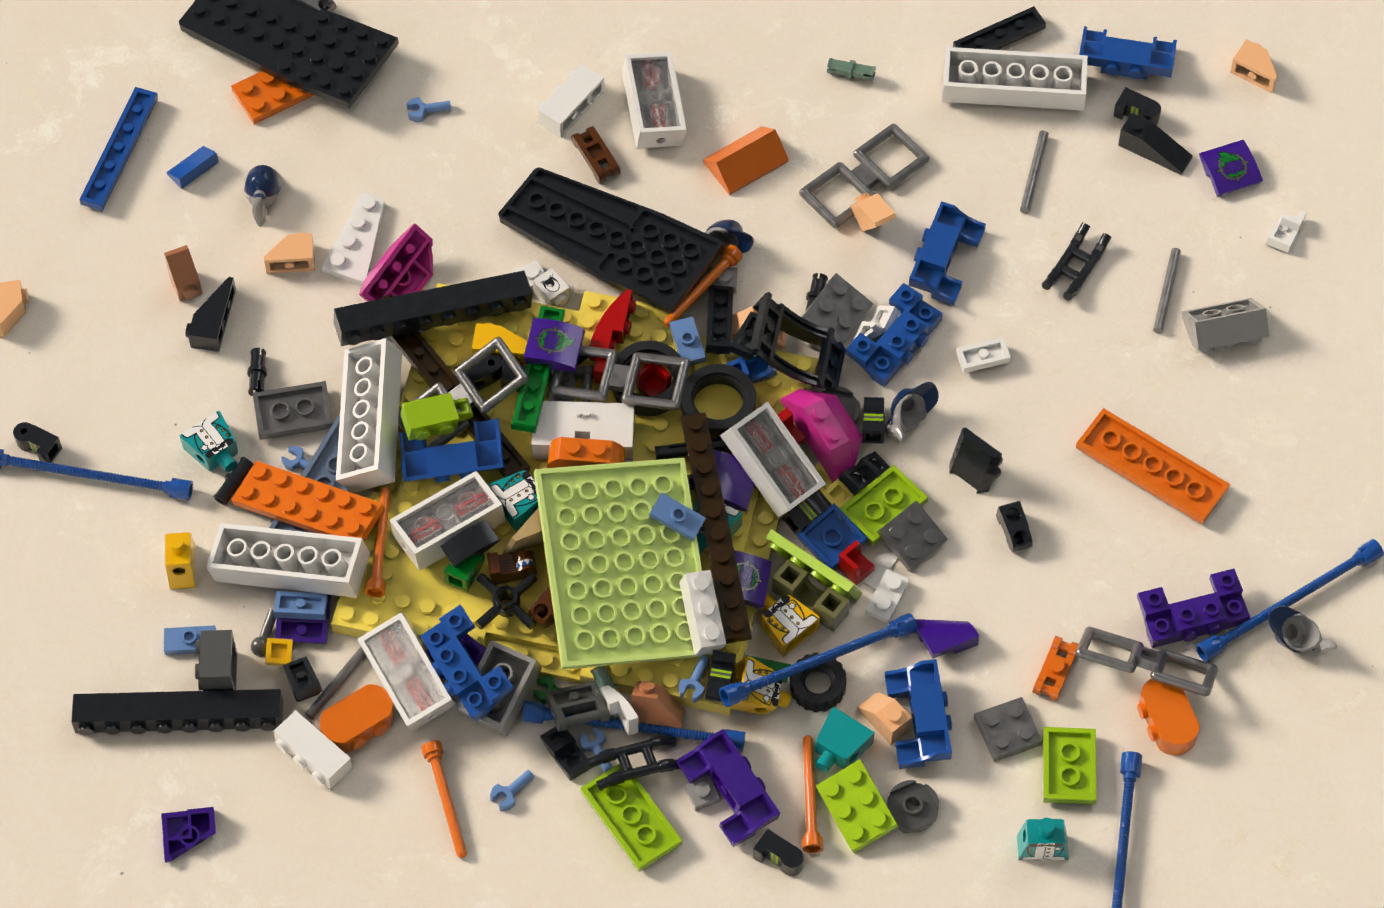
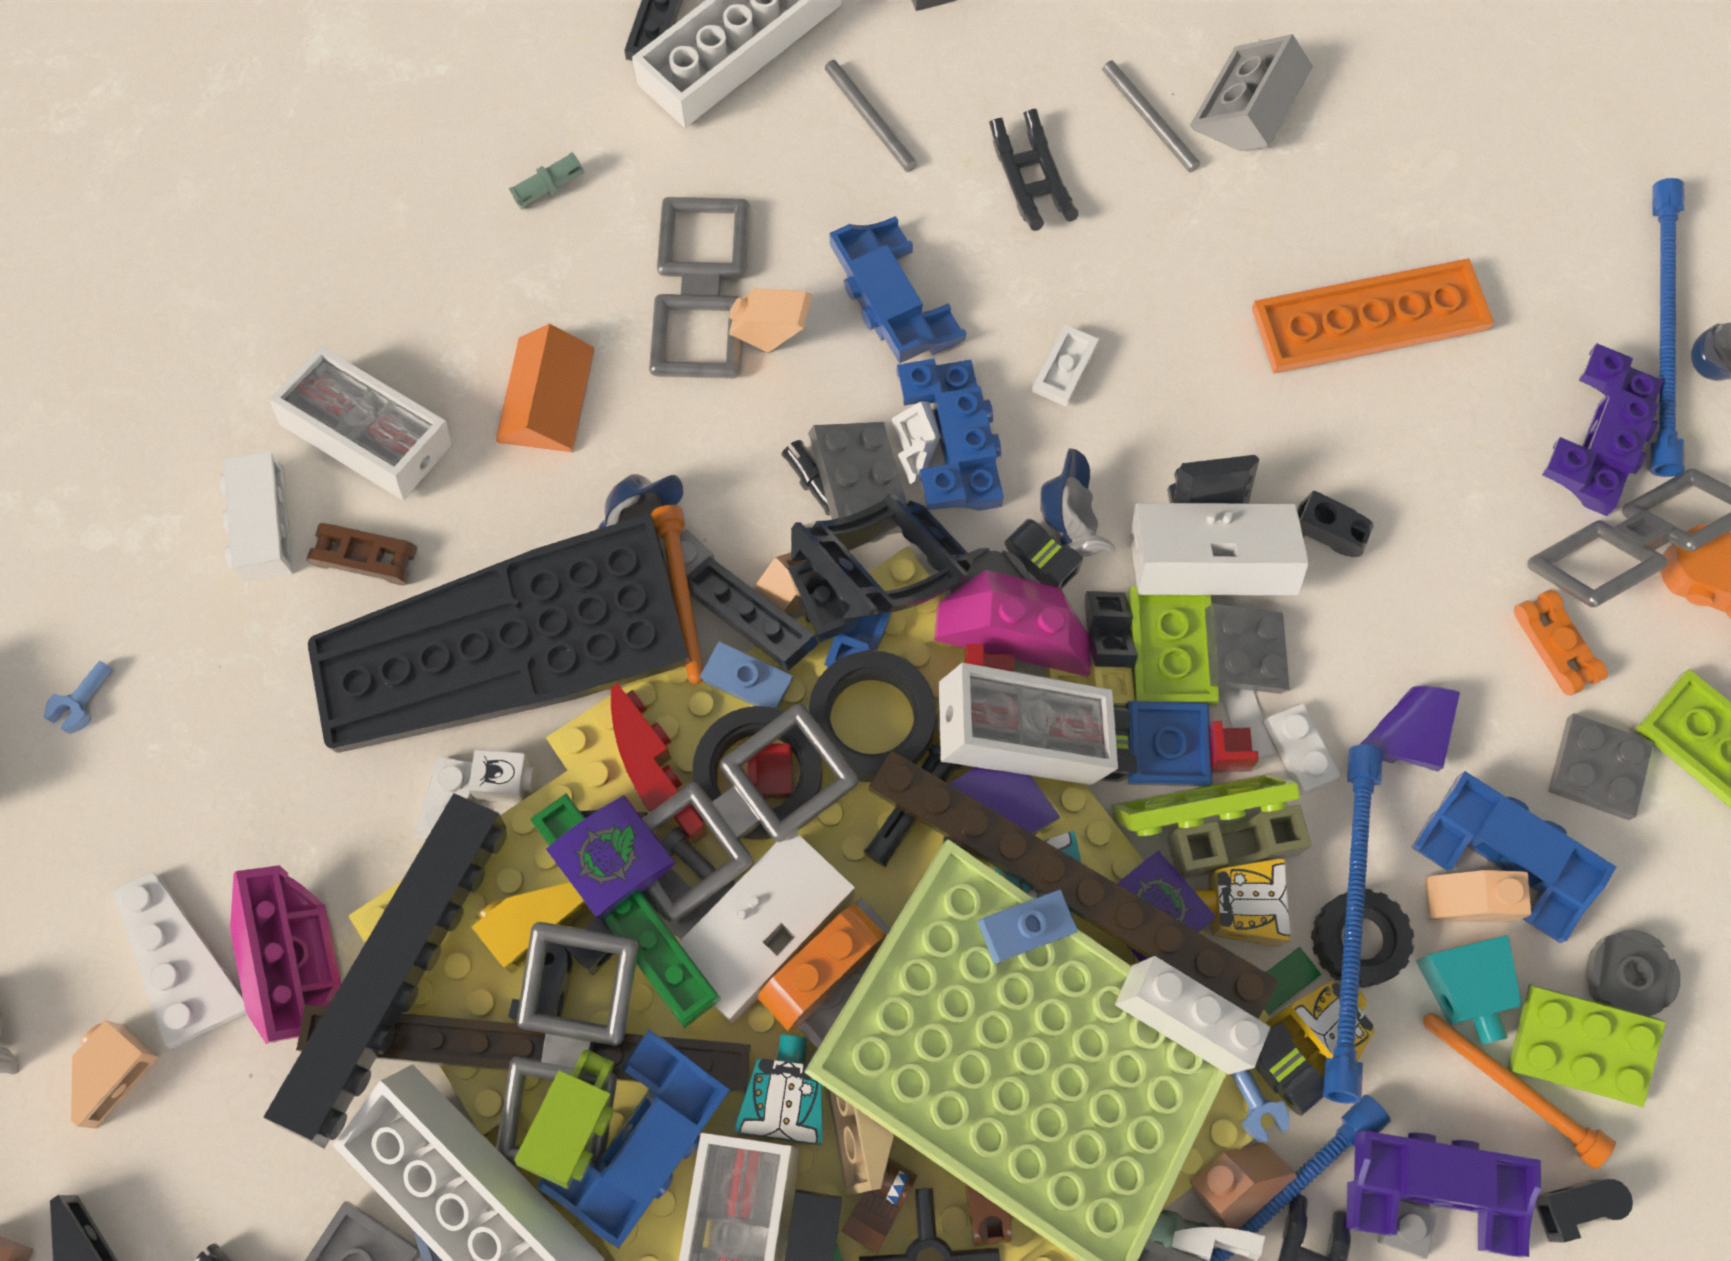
camera: 50 degrees left, 10 degrees up
none -> white brick [1130,503,1309,595]

